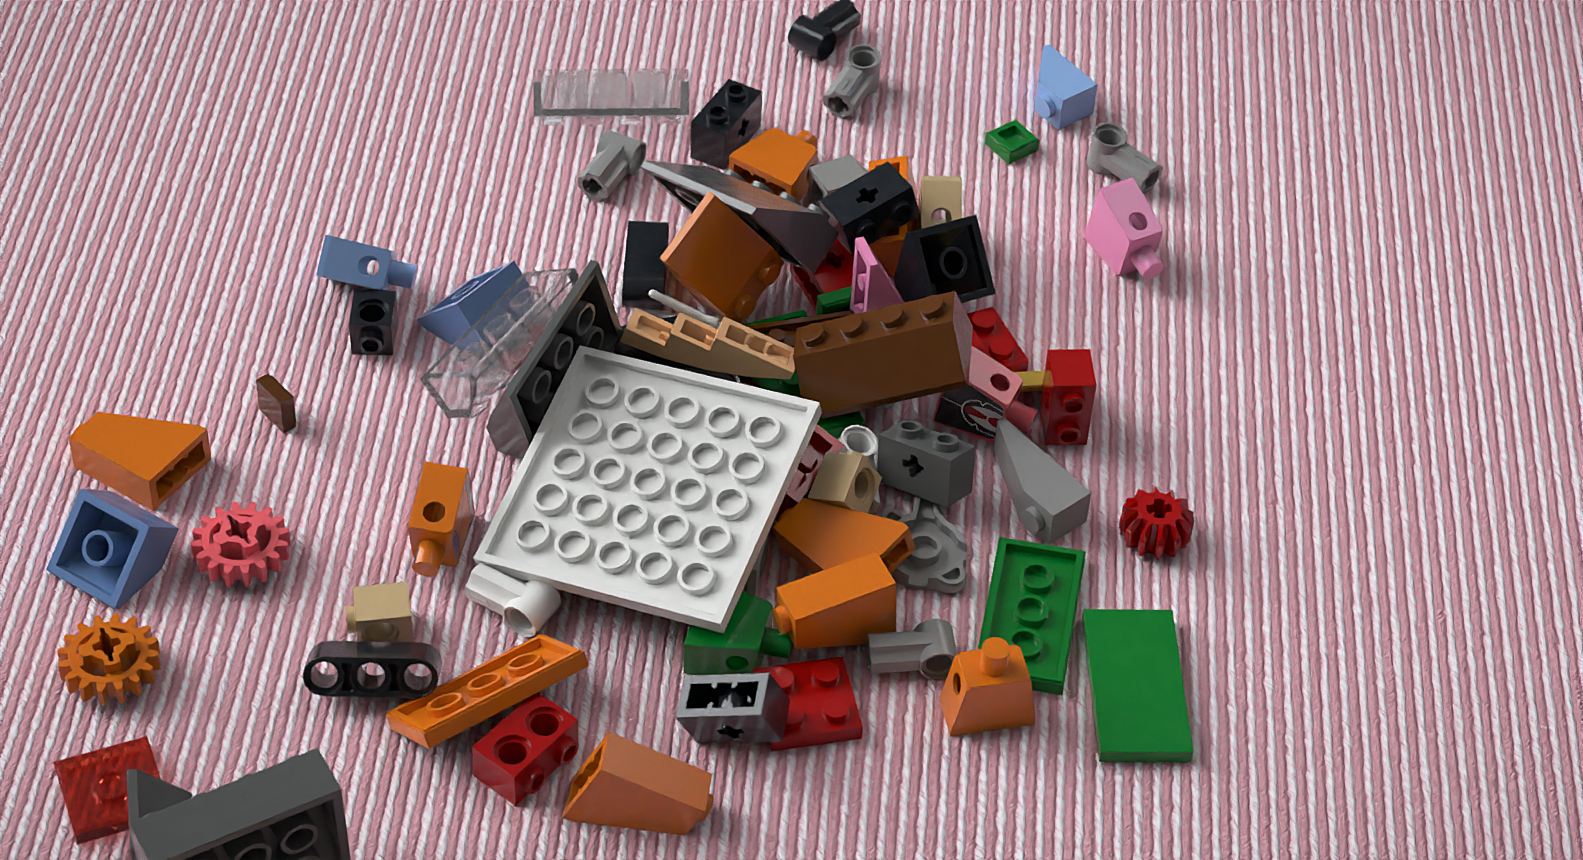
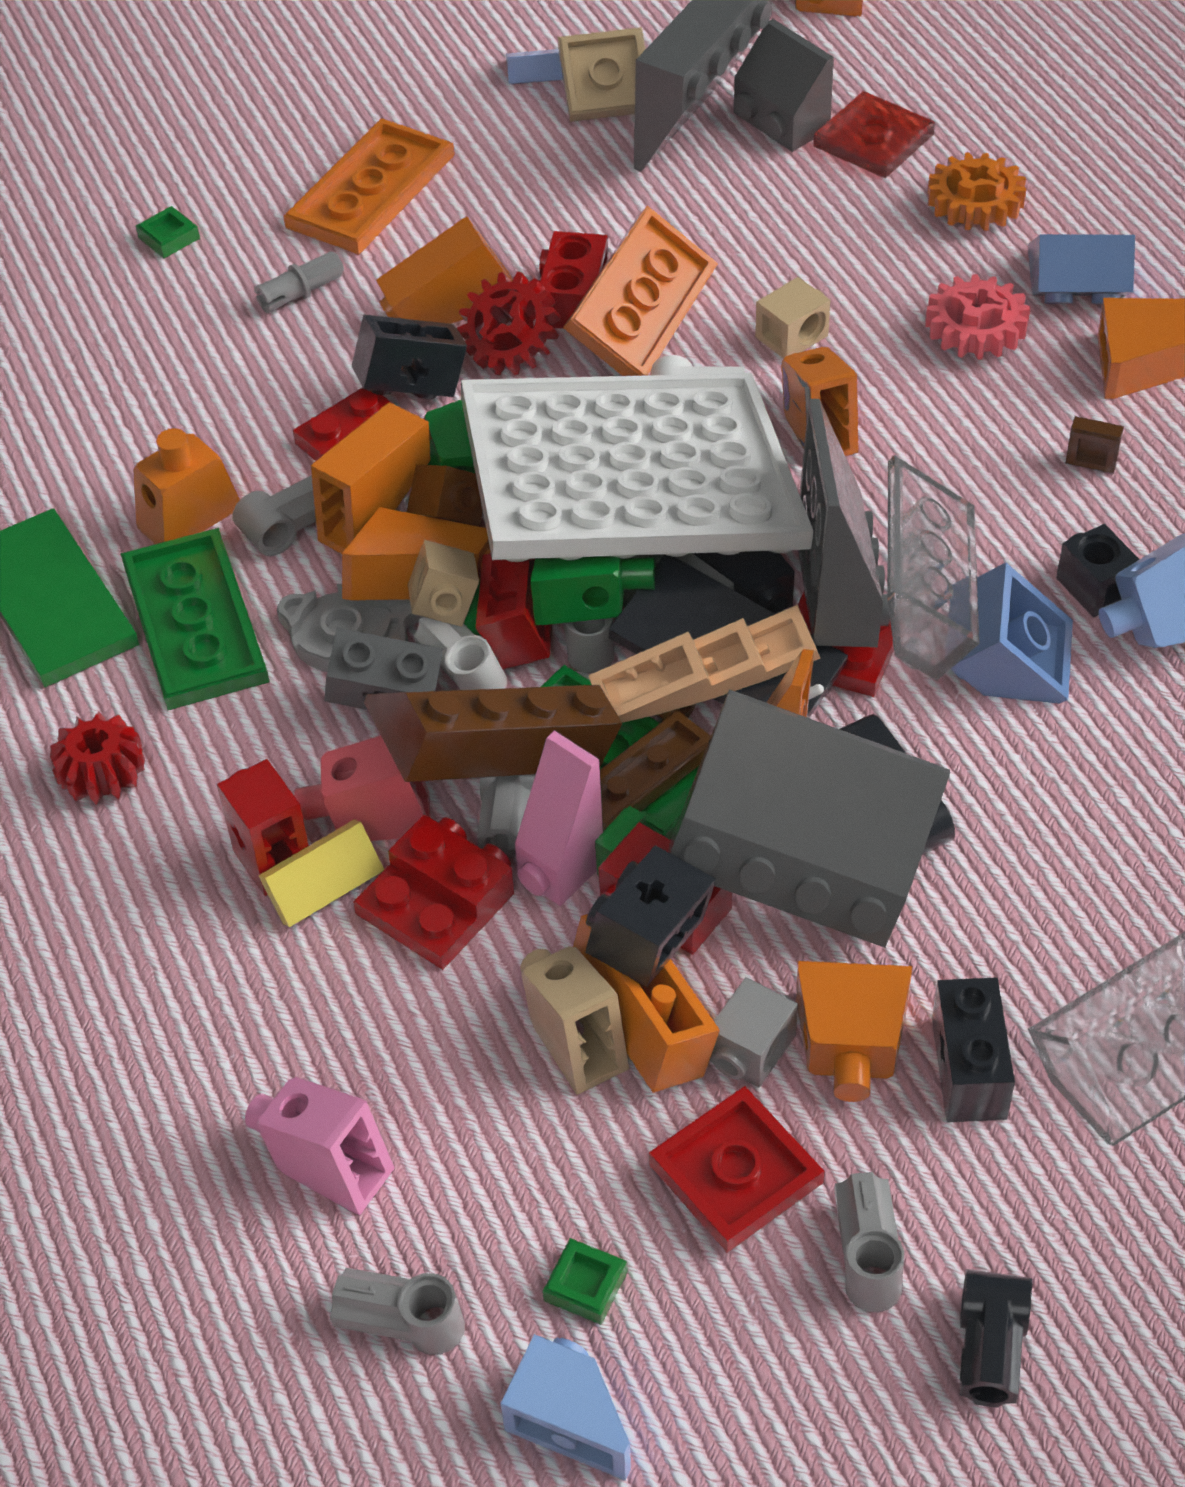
camera: 155 degrees right, 5 degrees up
black beam [302,641,442,698] -> none
light grey piece [578,130,646,202] -> none
black slope [894,215,996,303] -> none
light grey slope [994,417,1092,545] -> none
none -> reddish brown brick [407,464,483,527]
none -> red gear [457,271,561,376]
none -> red plate [649,1086,825,1253]

